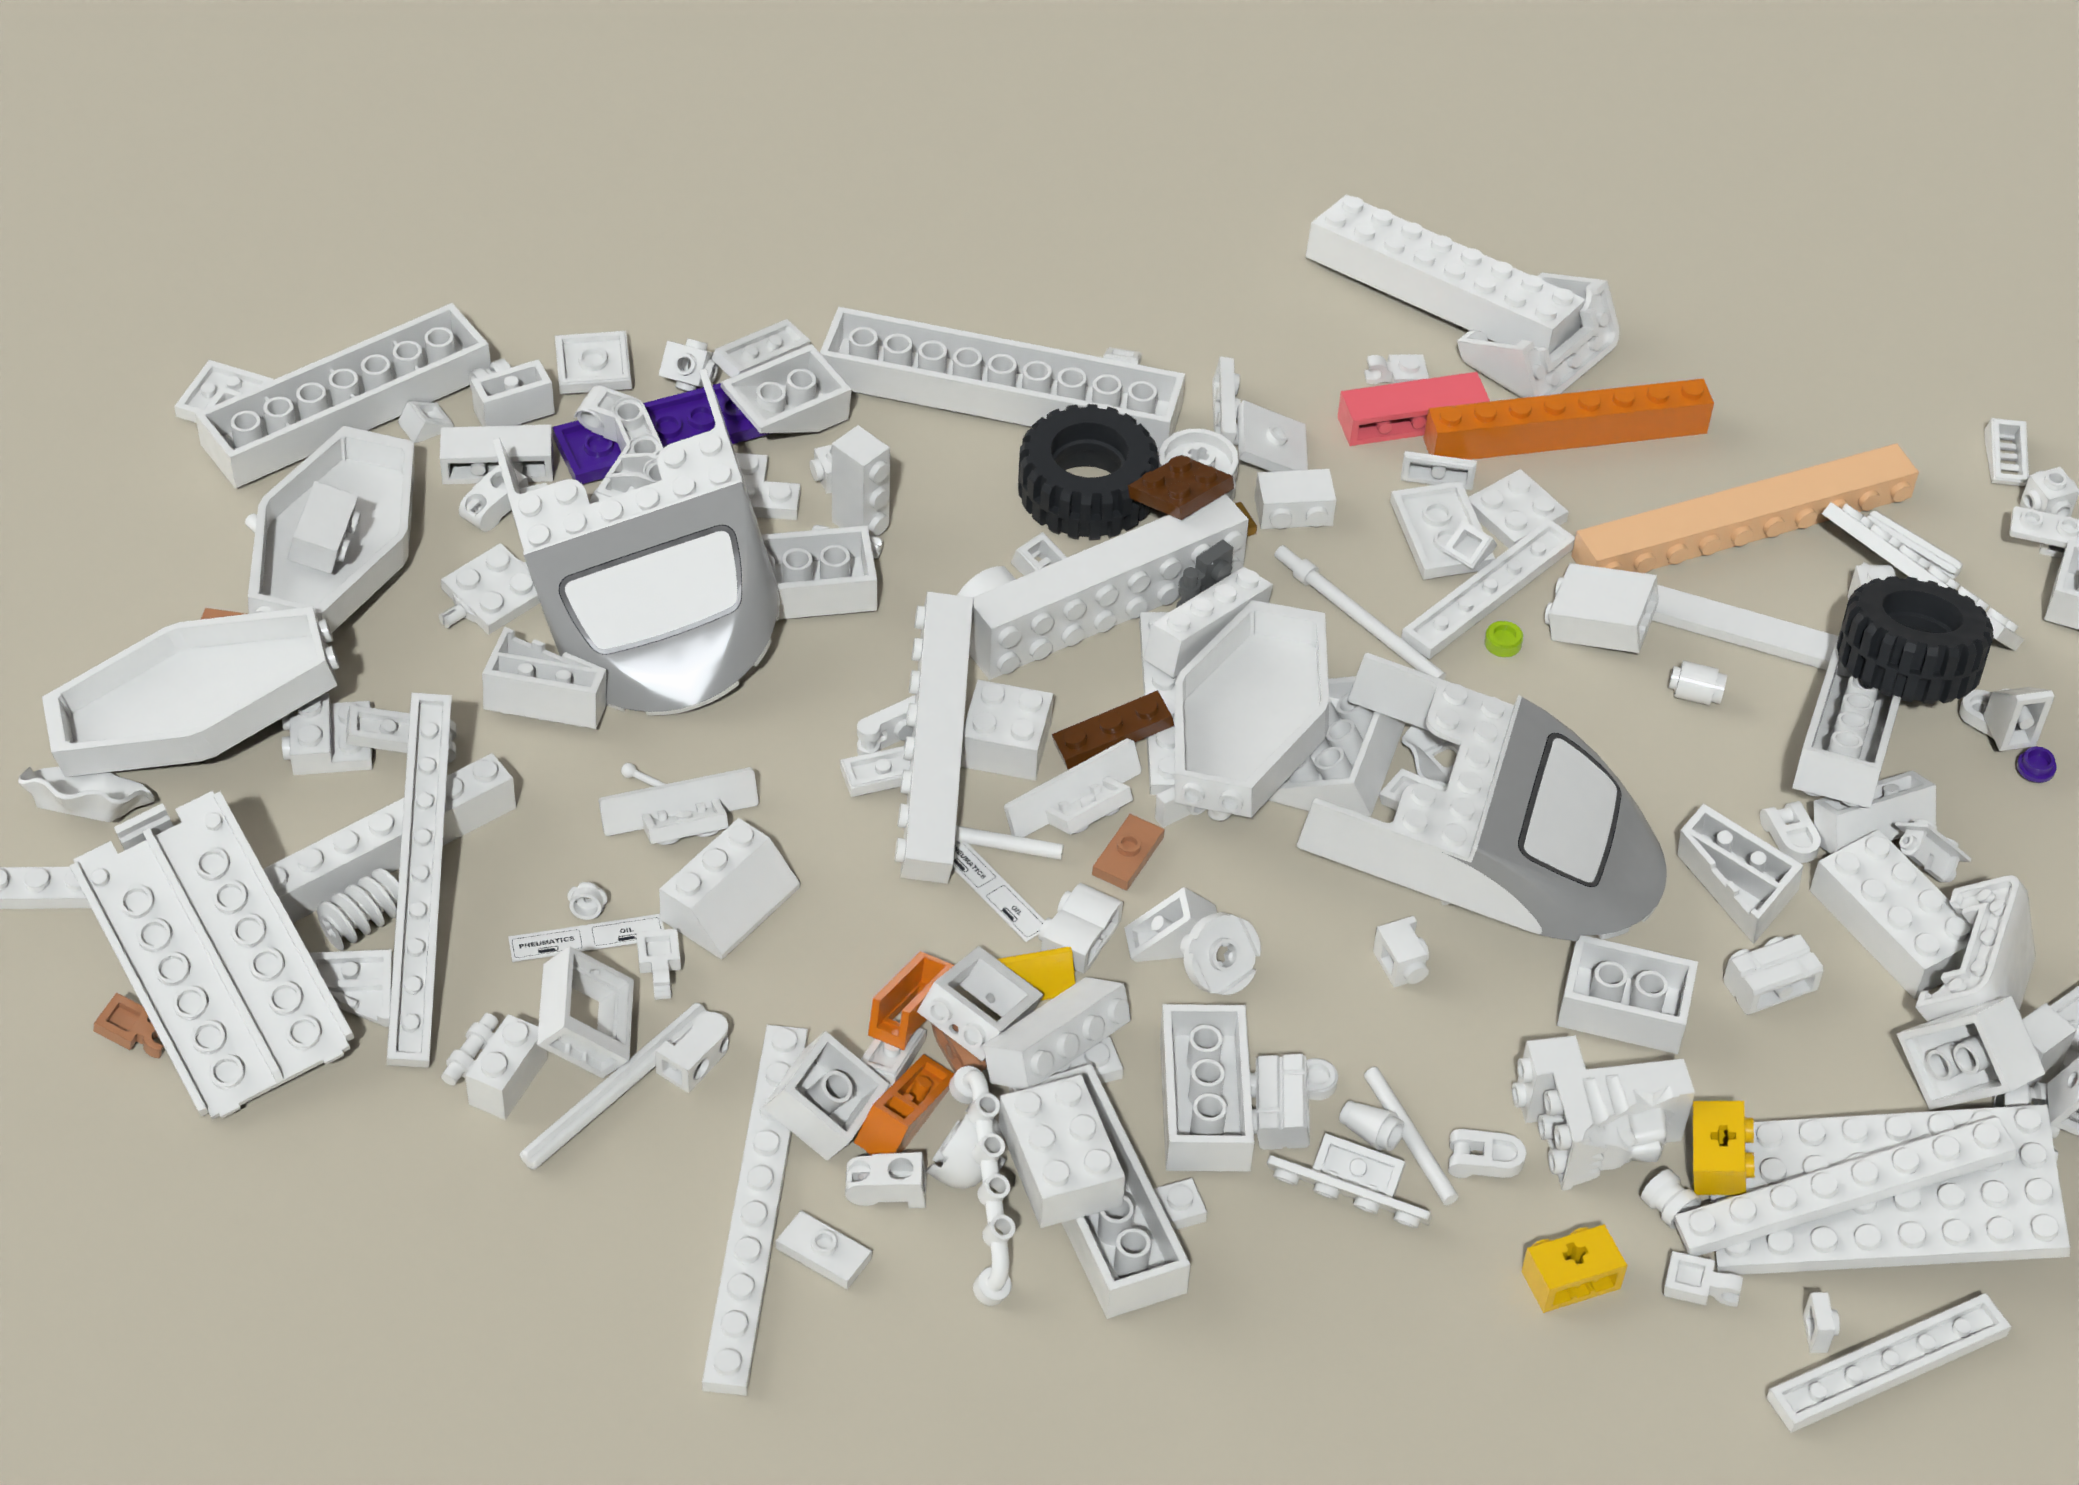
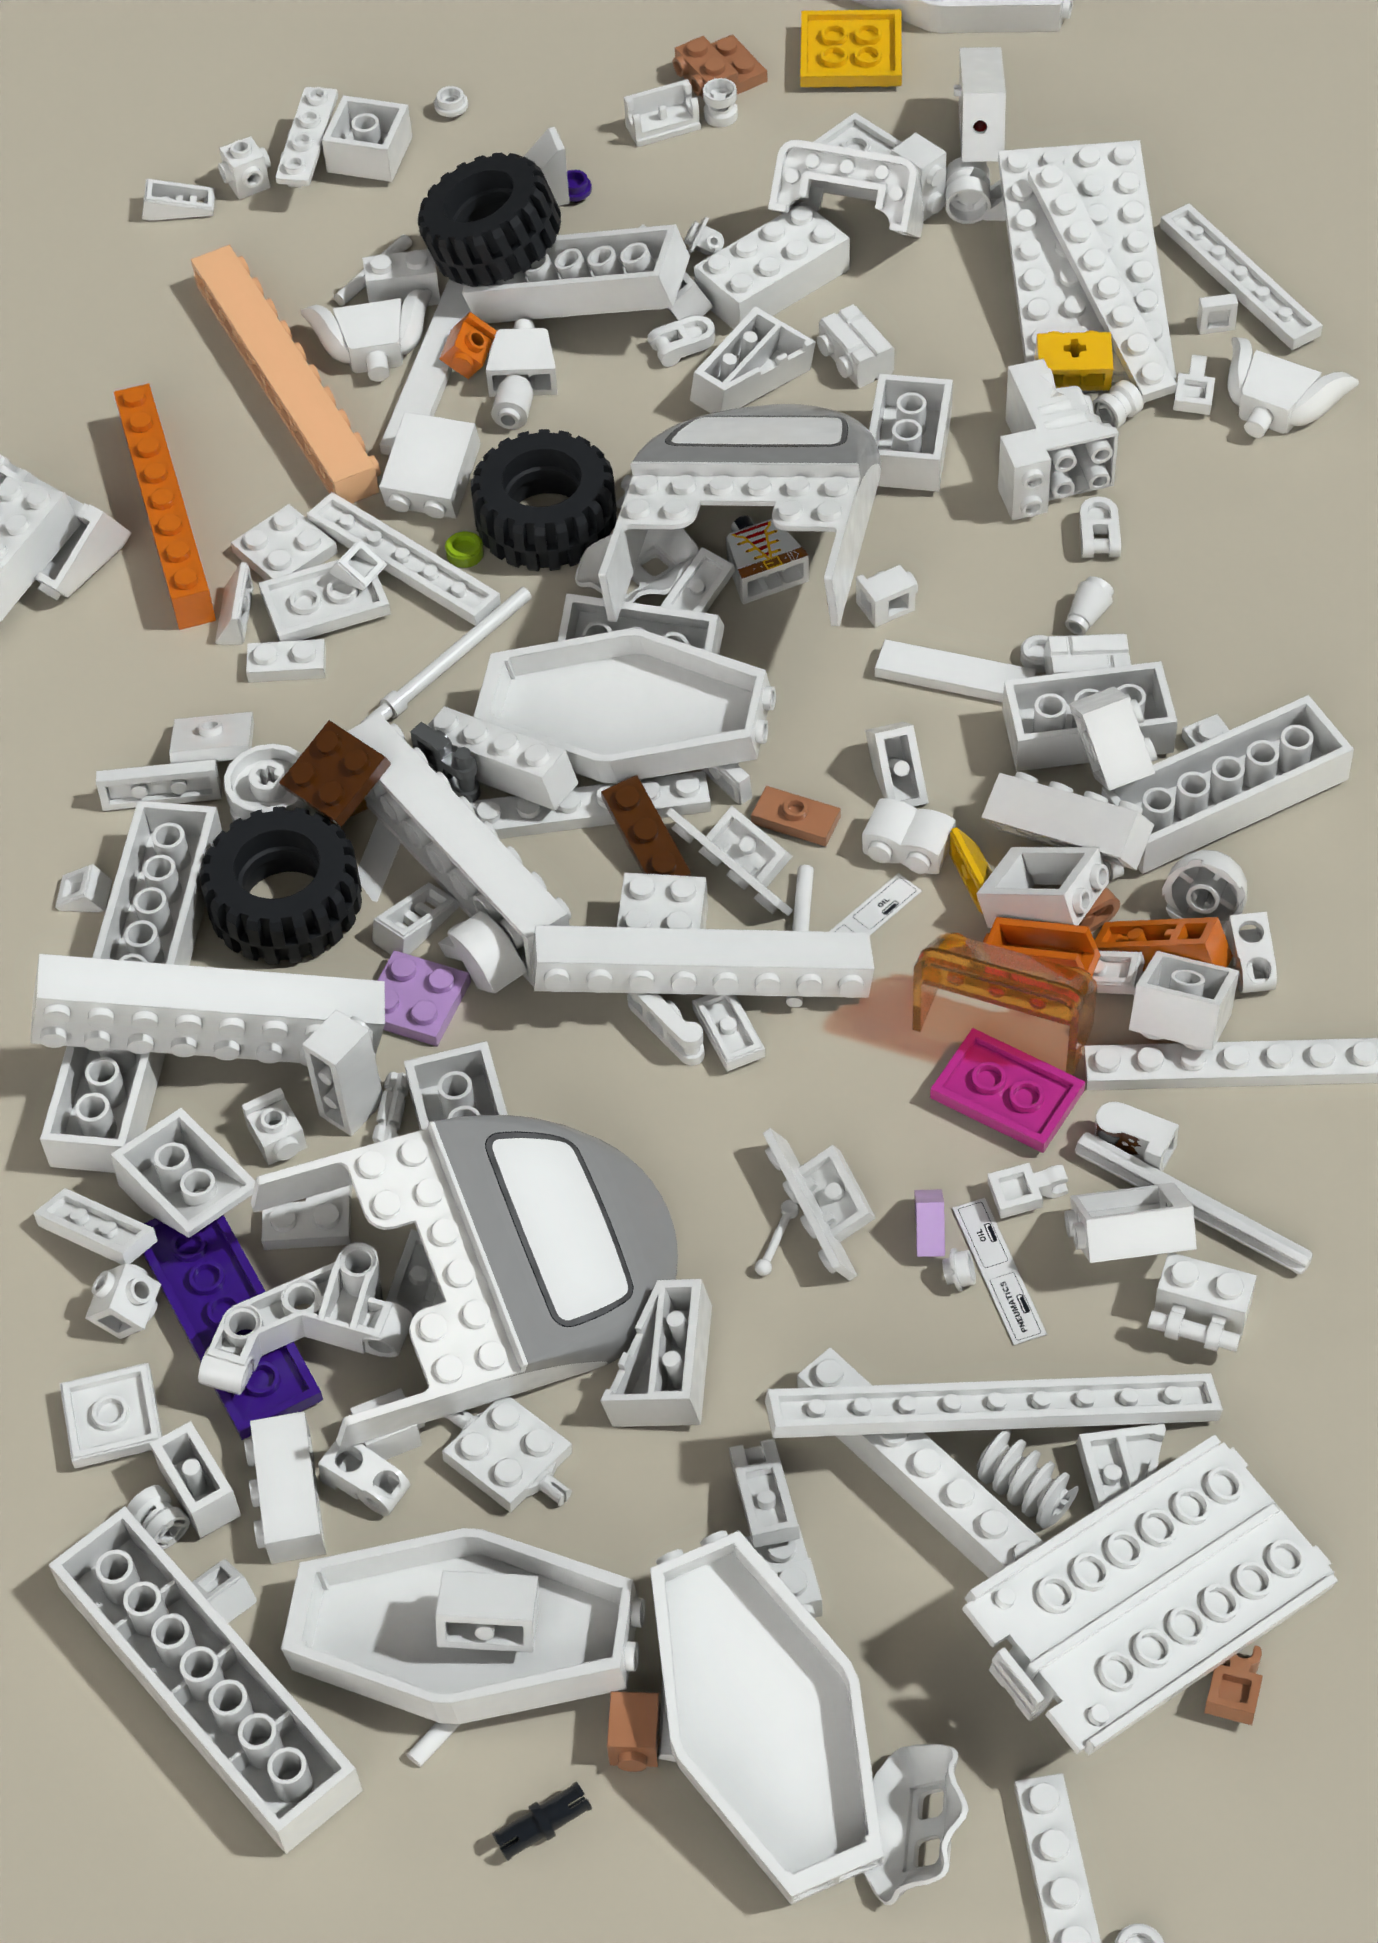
camera: 90 degrees left, 5 degrees up
white plate [174,360,274,423] -> none
white slope [659,818,800,960] -> none
white plate [776,1210,872,1290] -> none
white bar [949,1066,1015,1306] -> none
white brick [999,1075,1125,1228] -> none
white plate [1180,912,1261,995] -> none
white brick [1254,469,1336,529] -> none
white bracket [1267,1133,1432,1228] -> none
coral brick [1337,372,1490,446] -> none
white plate [1364,354,1429,384] -> none
white bar [1364,1067,1458,1205] -> none
yellow brick [1521,1224,1628,1313] -> none
white plate [1822,502,2024,651] -> none
white axle [1867,511,1963,579] -> none
white slope [1897,996,2046,1110] -> none
none -> white brick [30,954,385,1066]
none -> white plate [246,639,326,683]
none -> white torso [300,289,433,381]
none -> lavender plate [378,950,471,1047]
none -> orange brick [439,312,497,379]
none -> black tyre [471,429,617,571]
none -> white torso [486,319,558,397]
none -> black pin [492,1781,592,1861]
none -> white tile [875,639,1036,703]
none -> clear orange windscreen [912,932,1097,1076]
none -> lavender piece [914,1189,945,1257]
none -> dark pink plate [930,1028,1085,1153]
none -> white brick [1069,686,1157,791]
none -> white torso [1227,337,1359,438]

